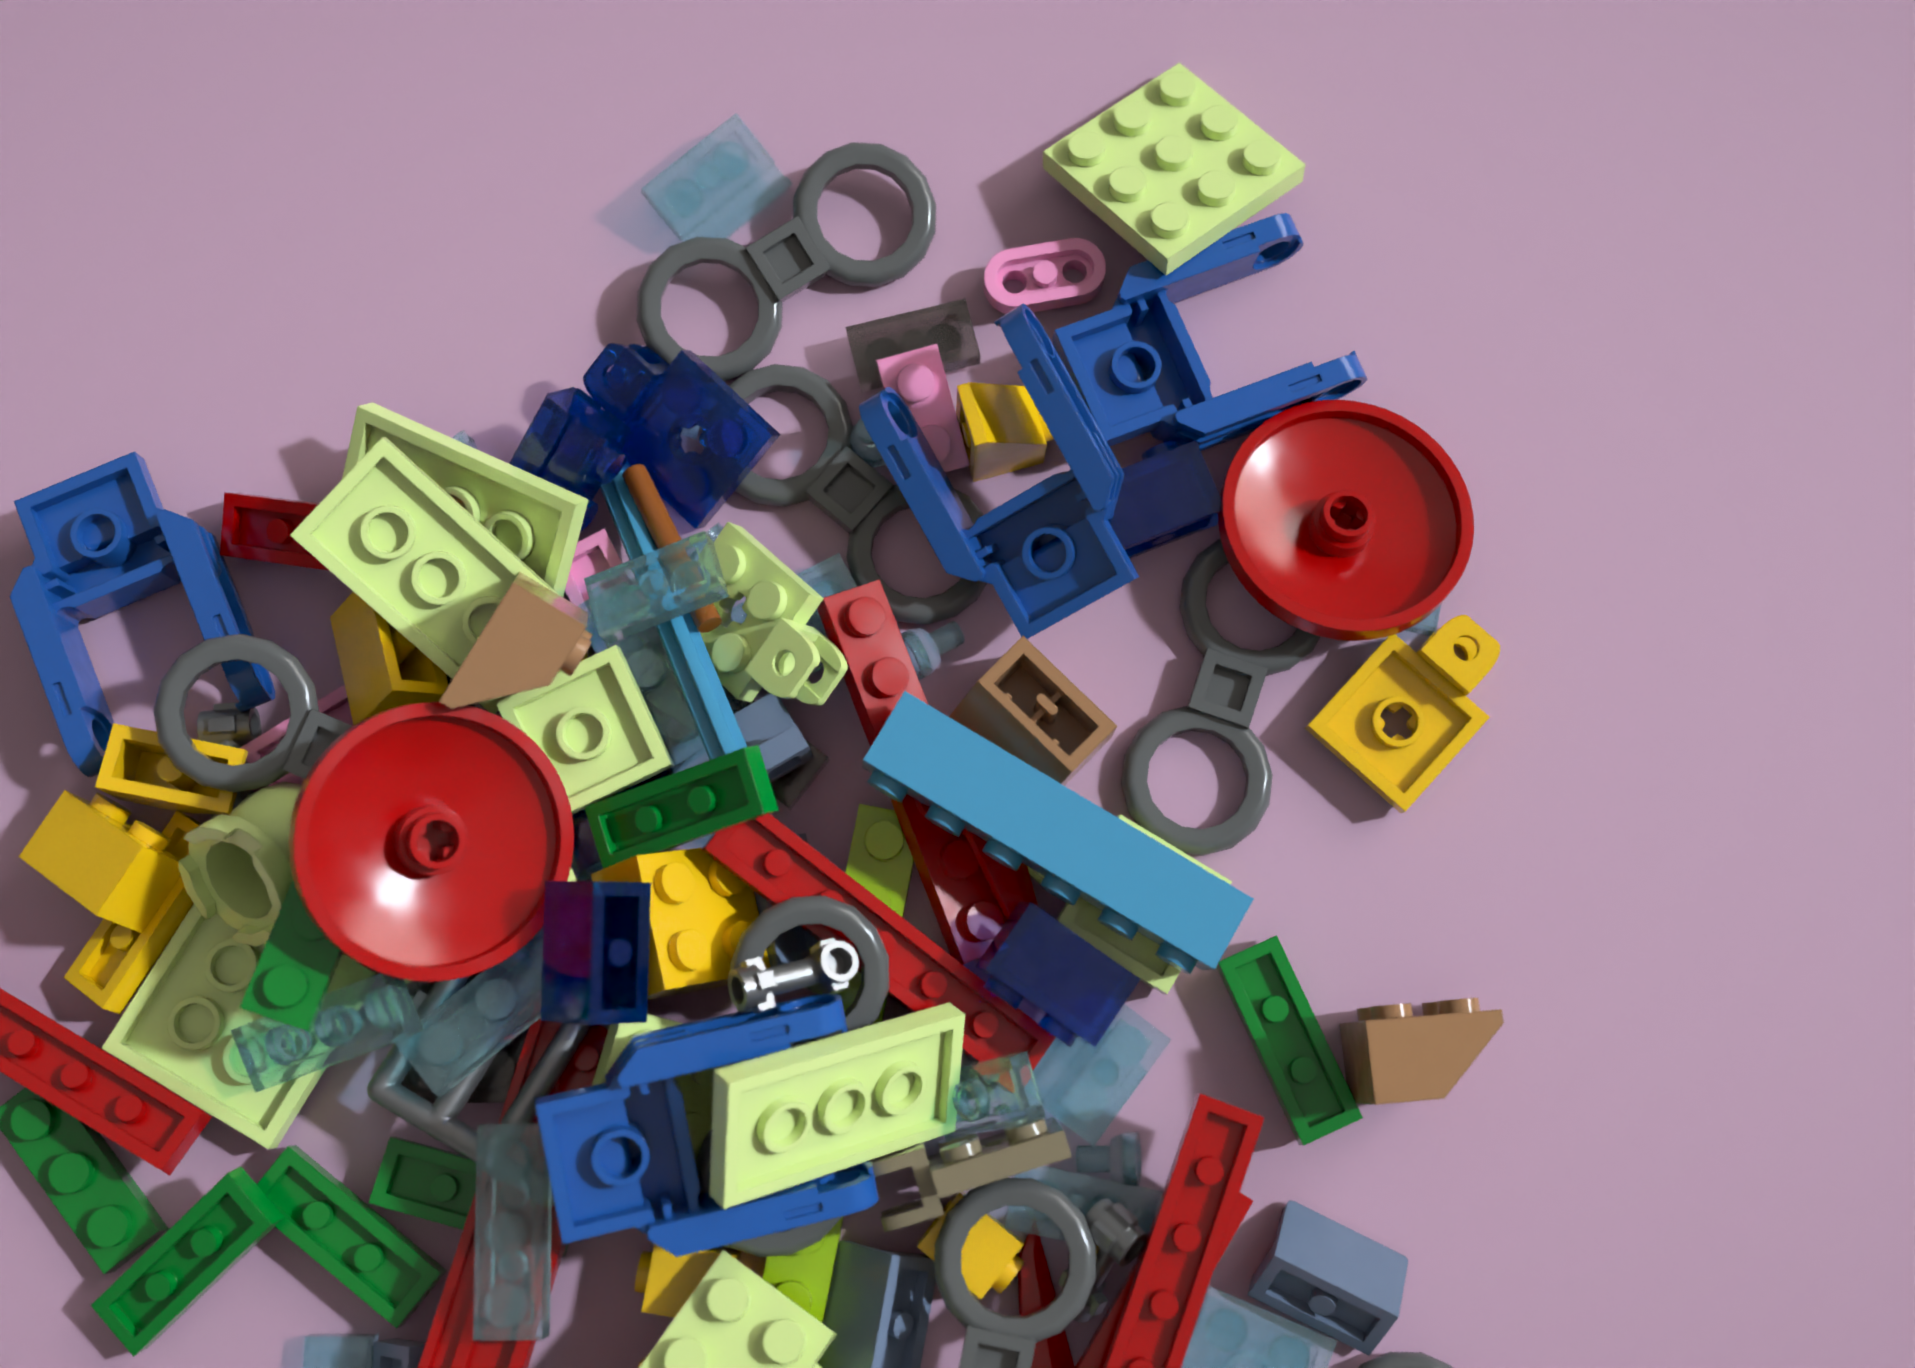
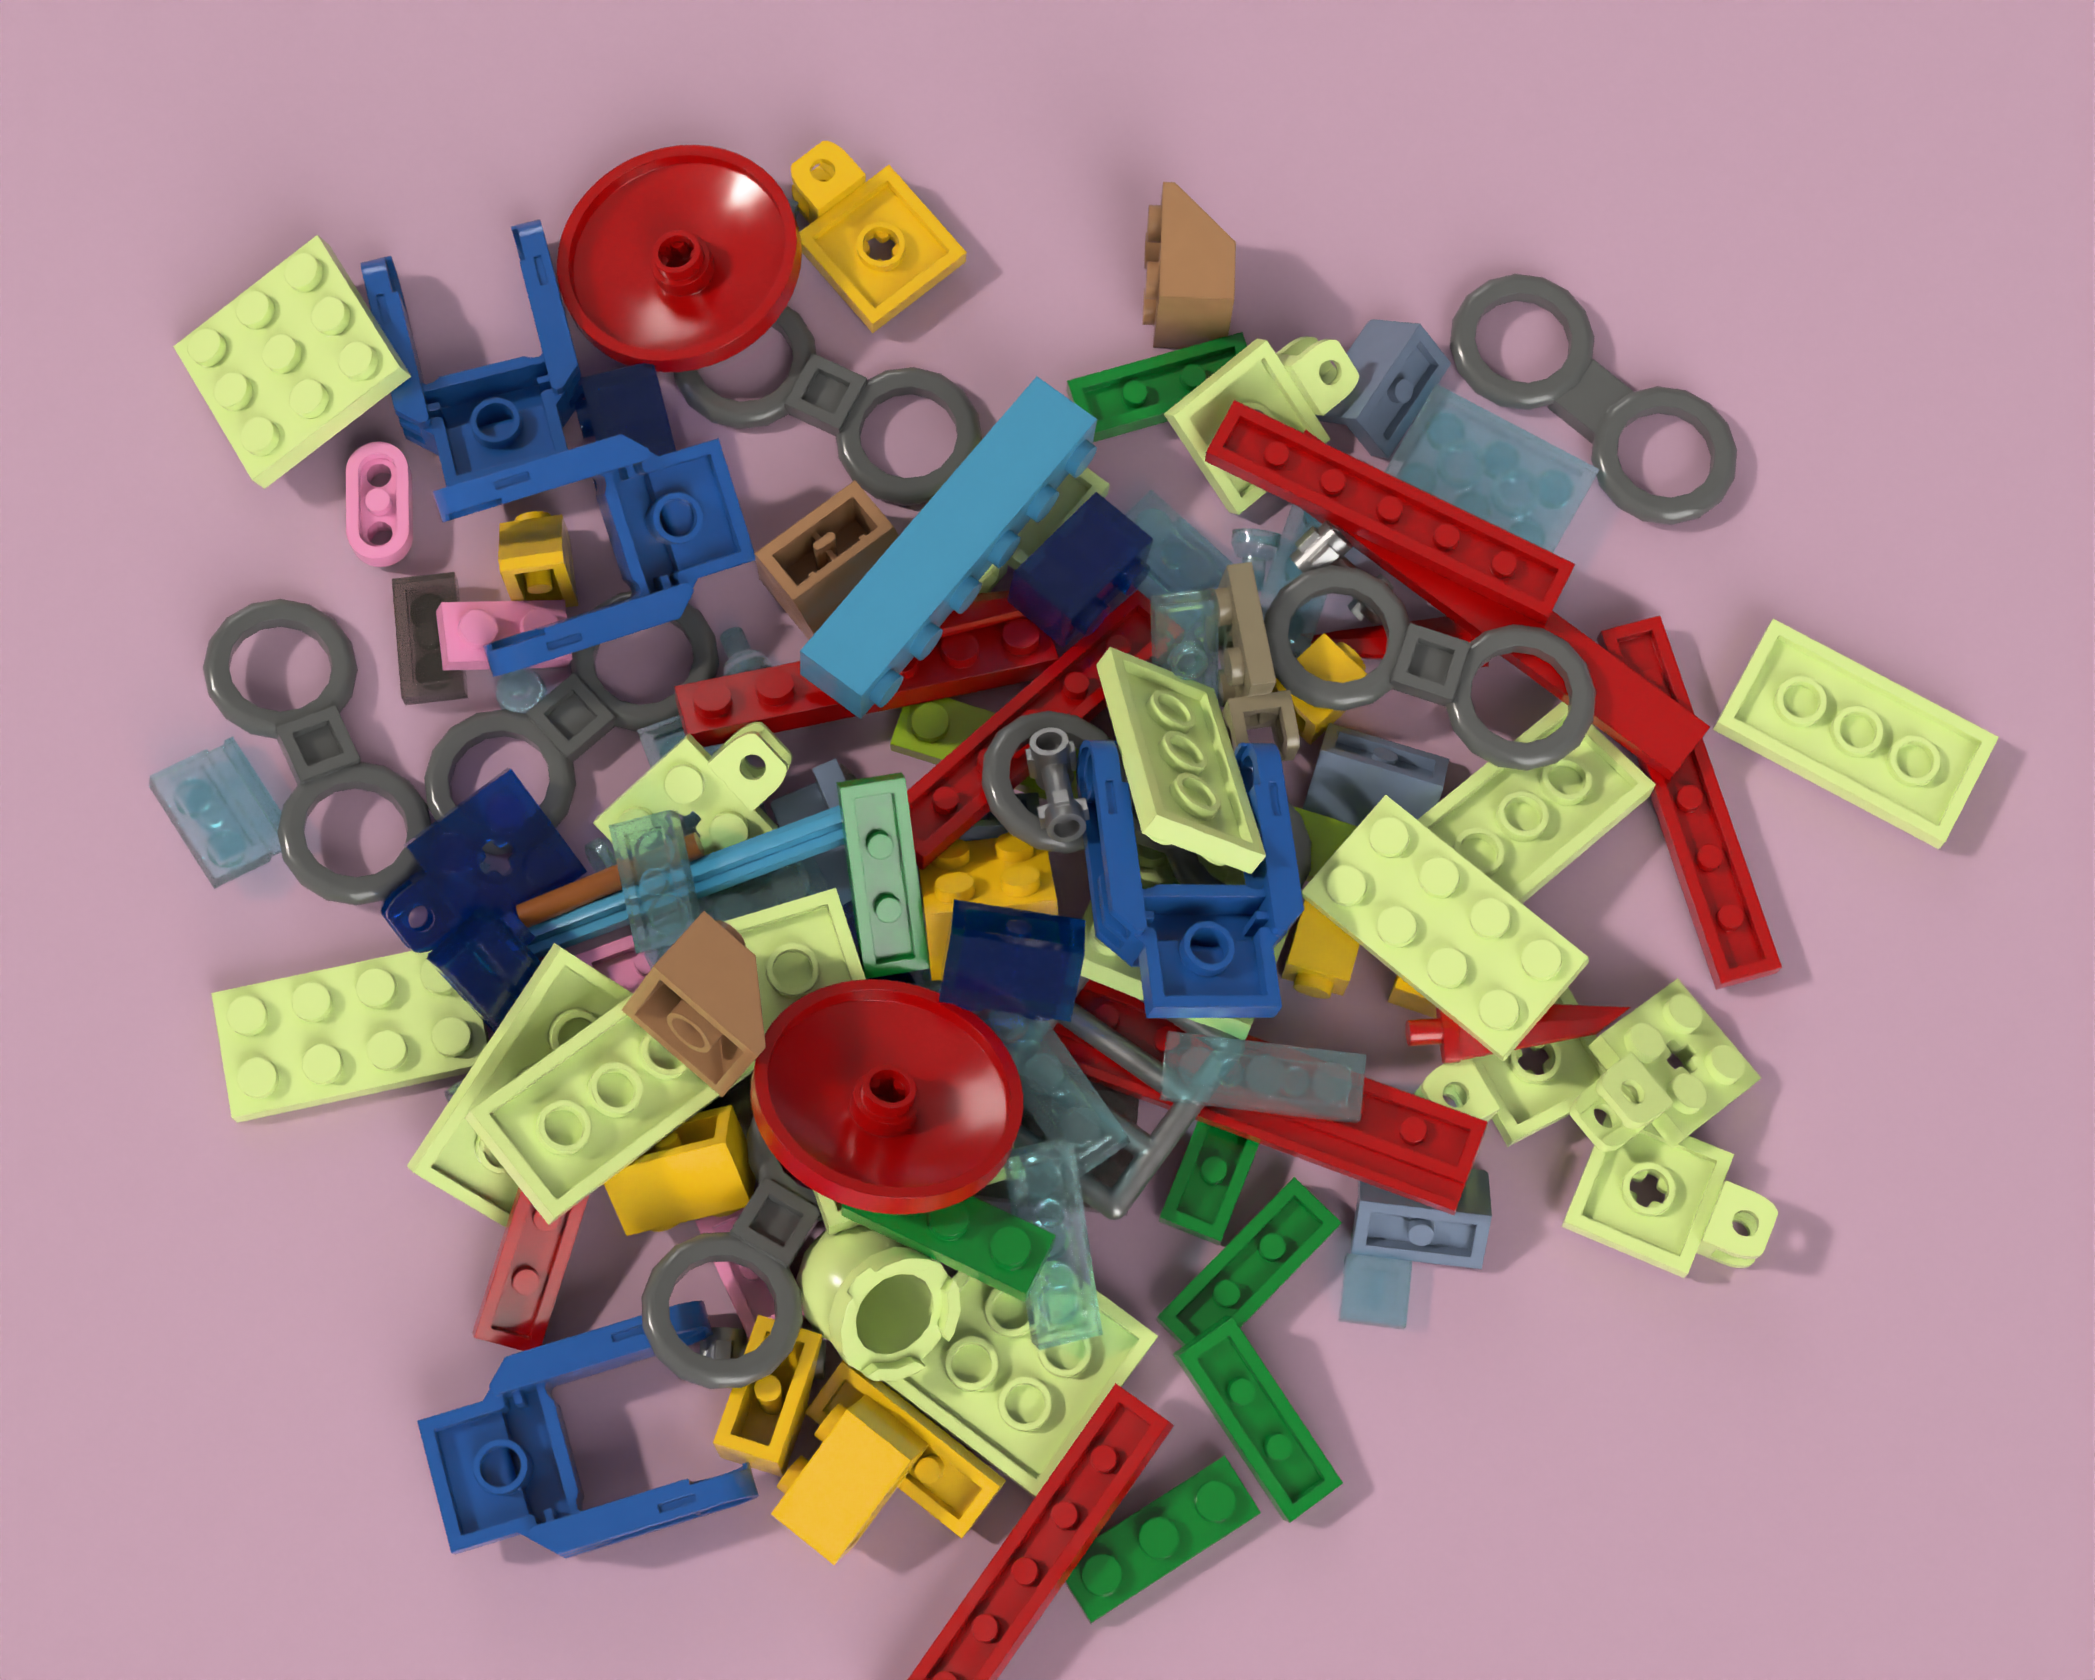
camera: 85 degrees left, 5 degrees down
none -> yellowish green plate [211,939,489,1123]
none -> yellowish green plate [1164,336,1359,515]

